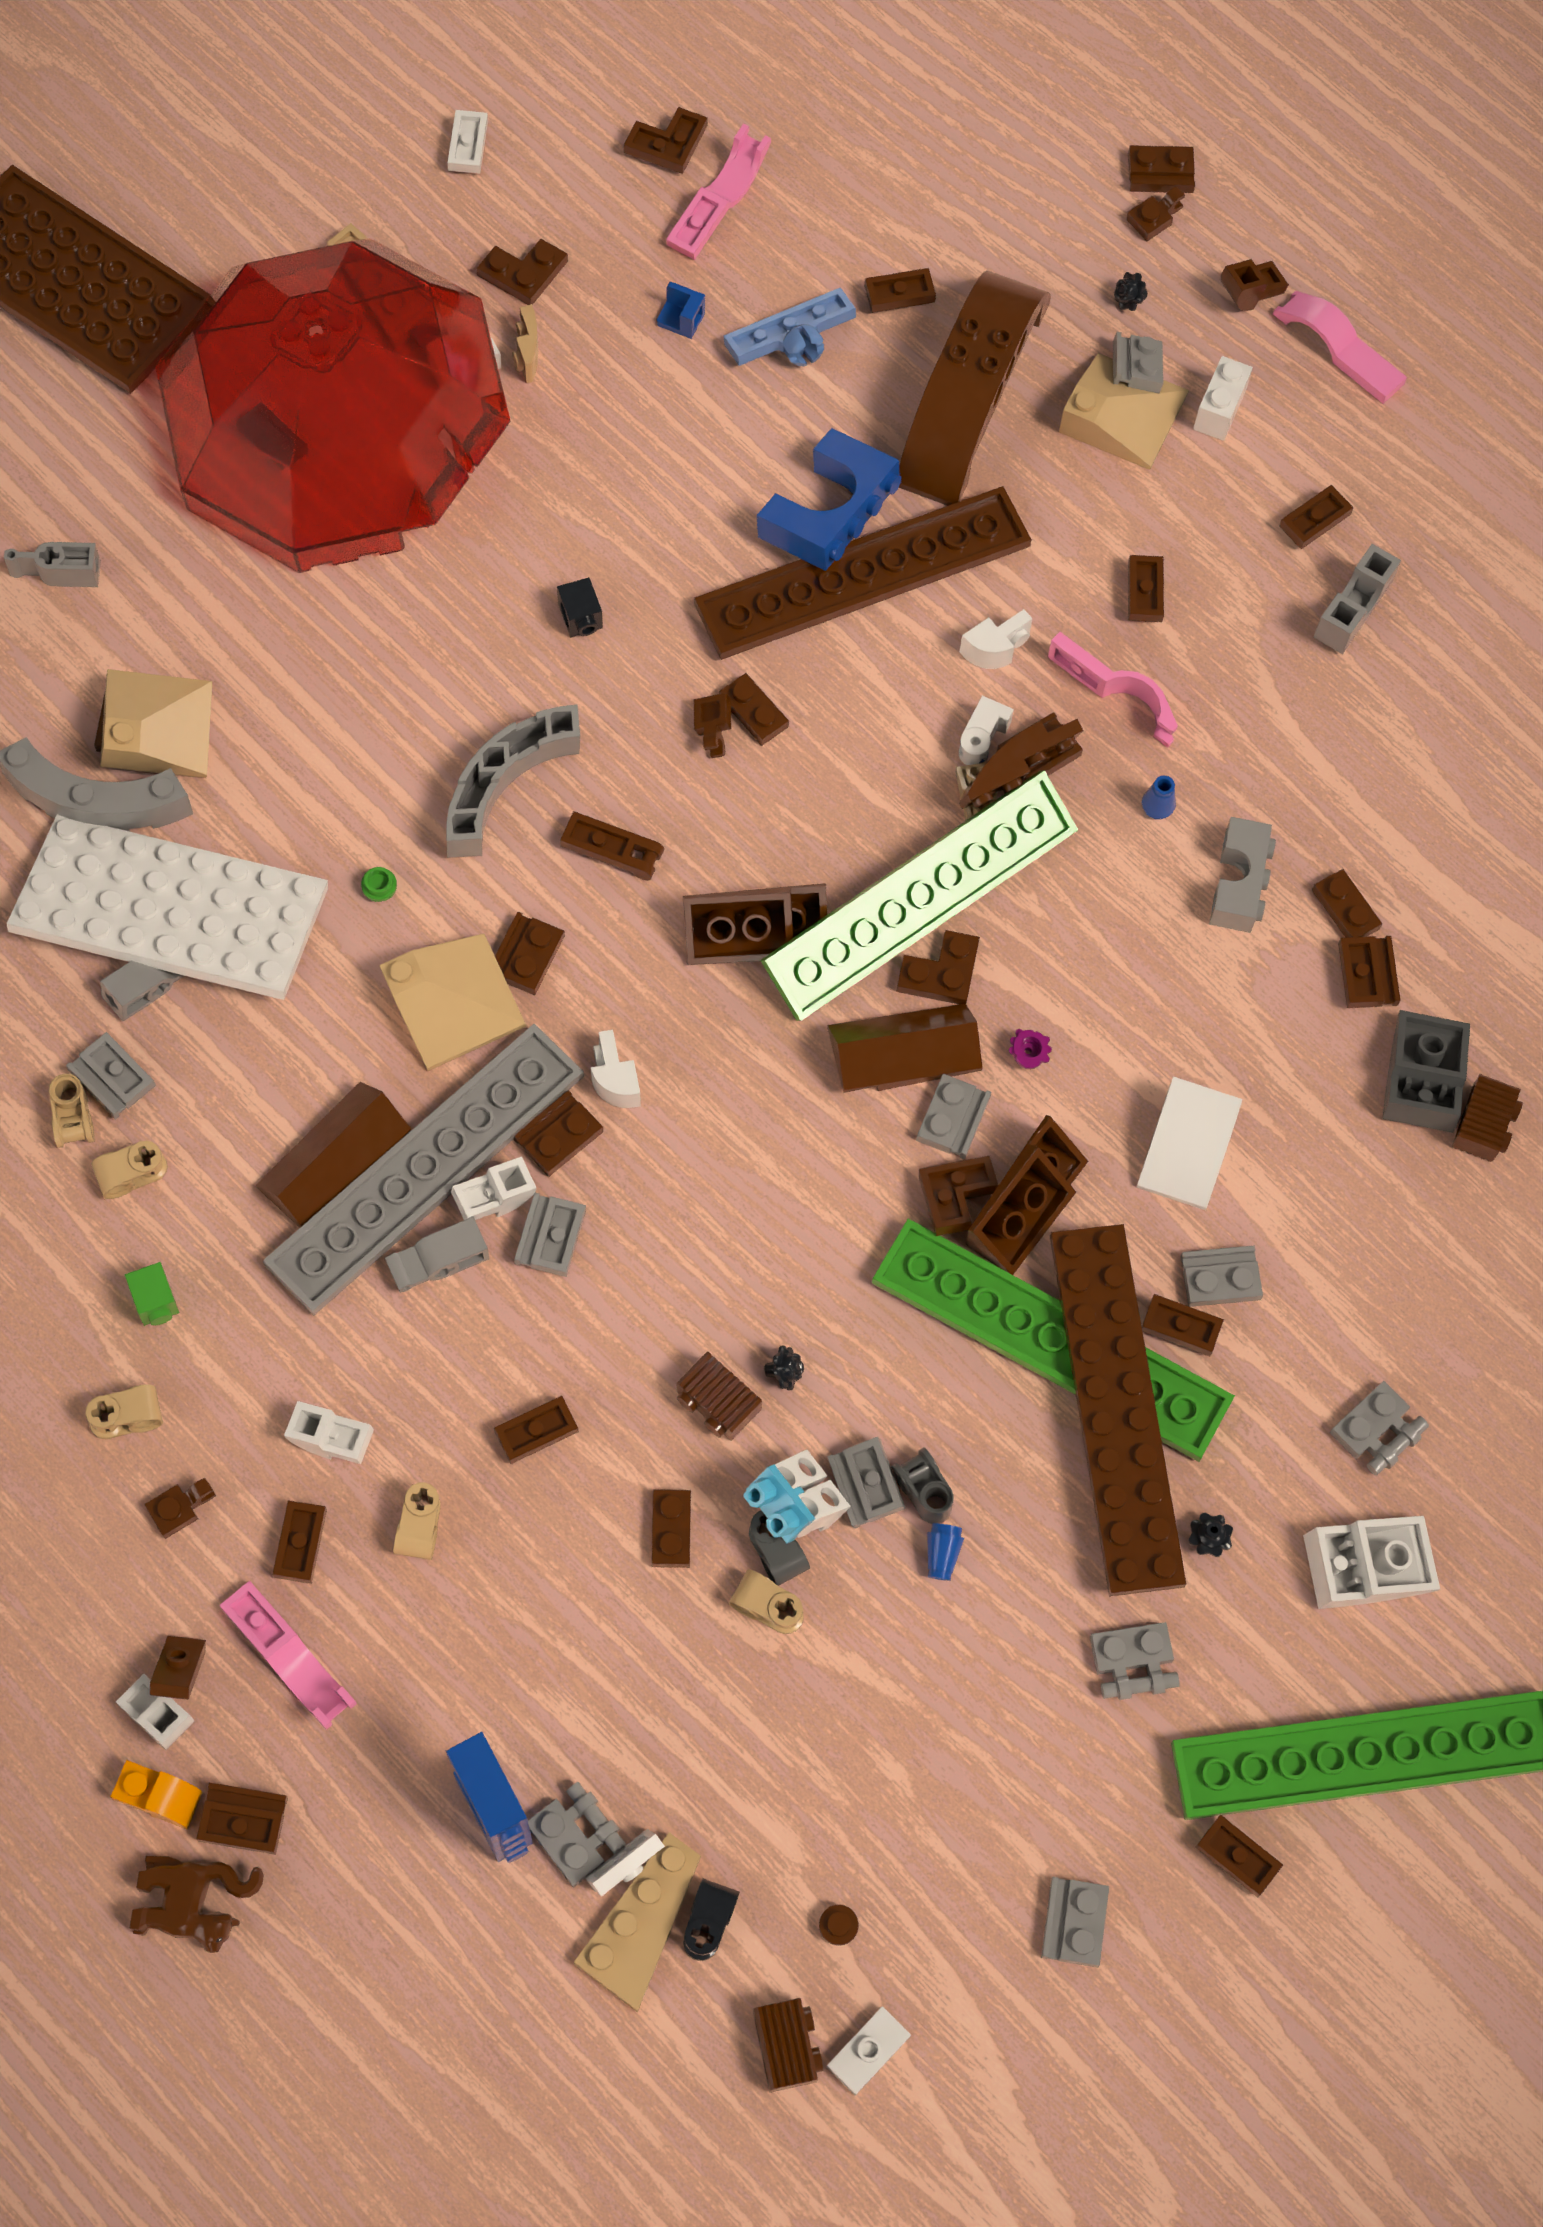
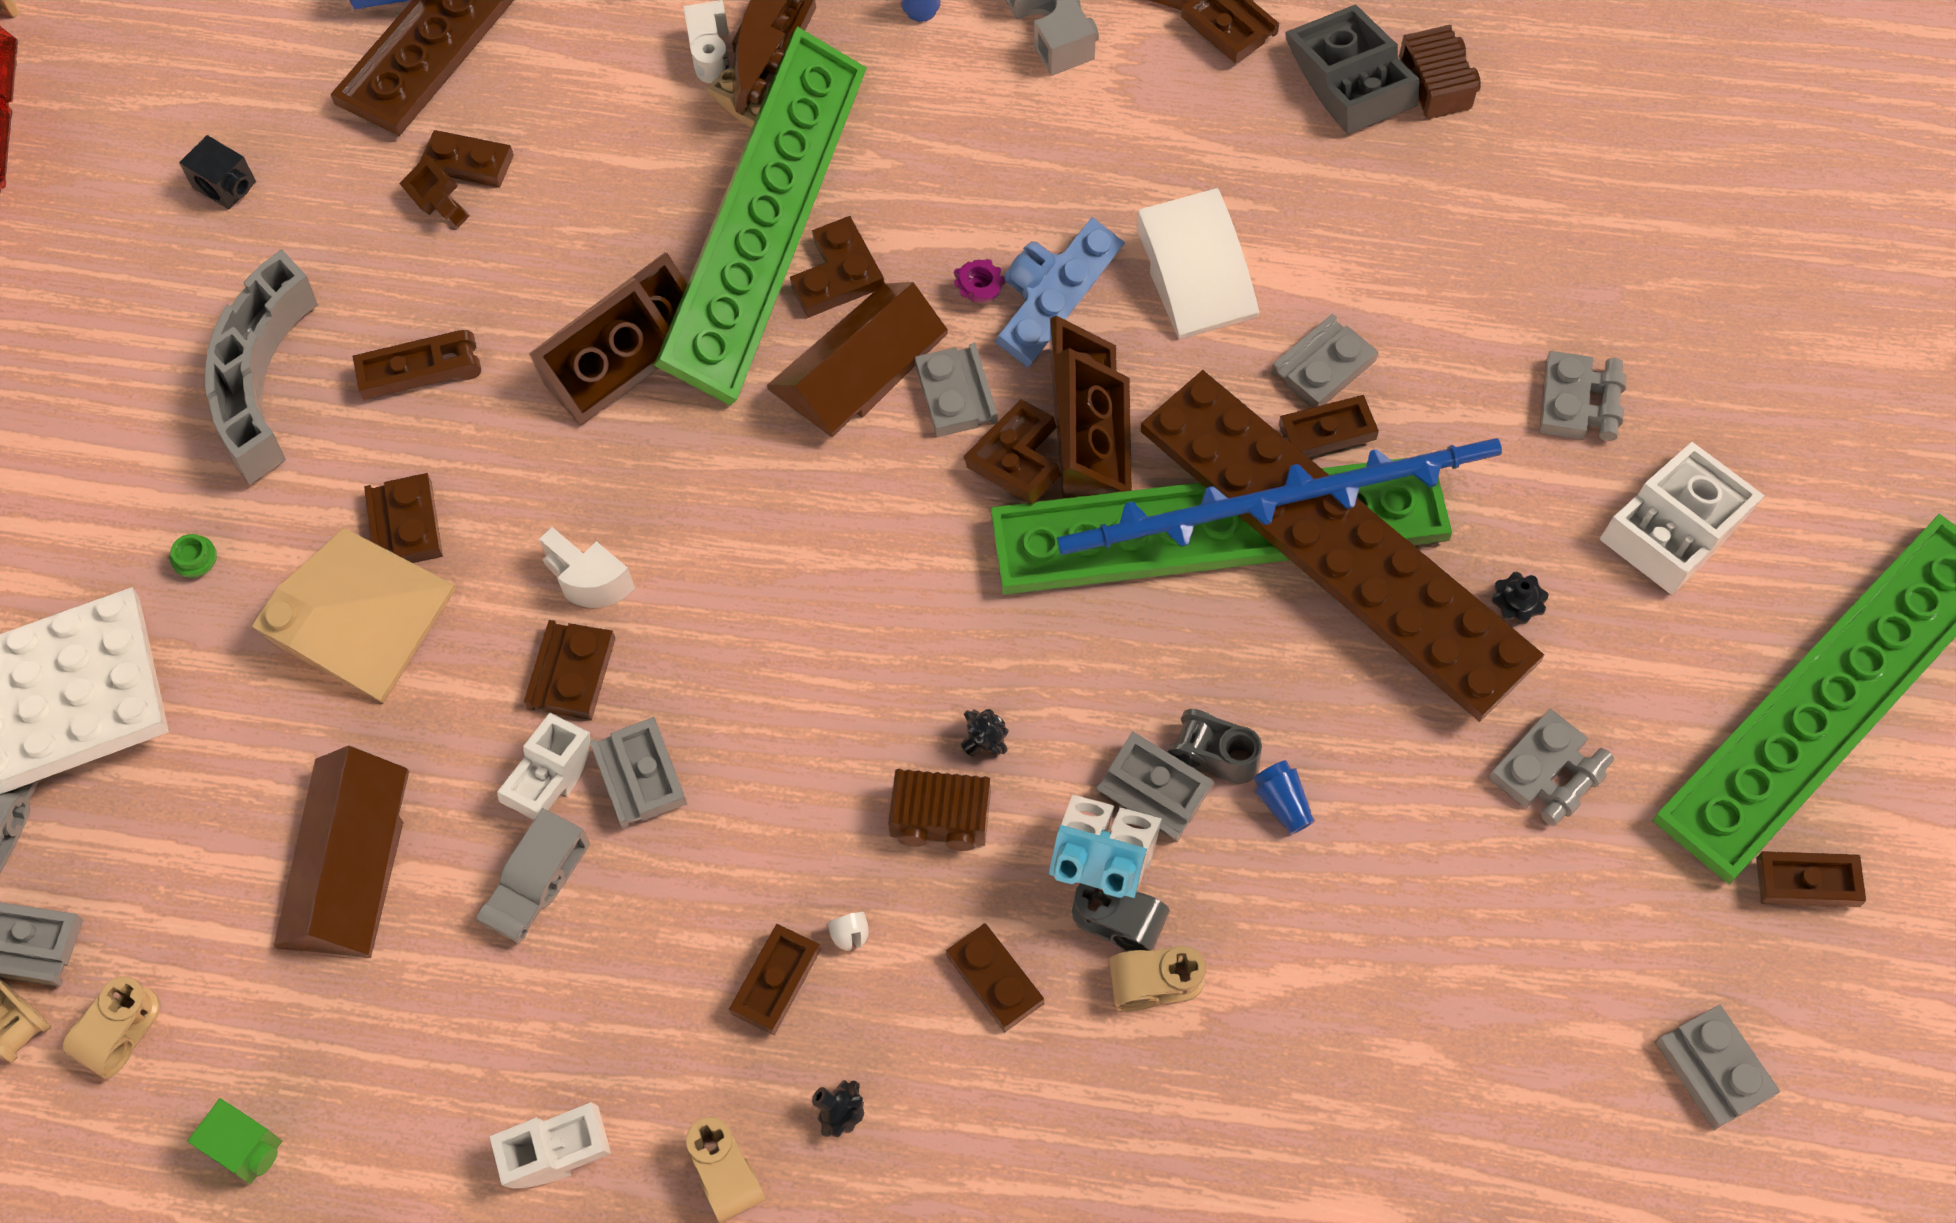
camera: 30 degrees left, 5 degrees down
light grey plate [263,1024,584,1316] -> none
none -> black plant [812,1080,864,1138]
none -> white hinge [827,912,869,951]
none -> medium blue plate [994,217,1125,368]
none -> blue plant [1056,438,1502,555]

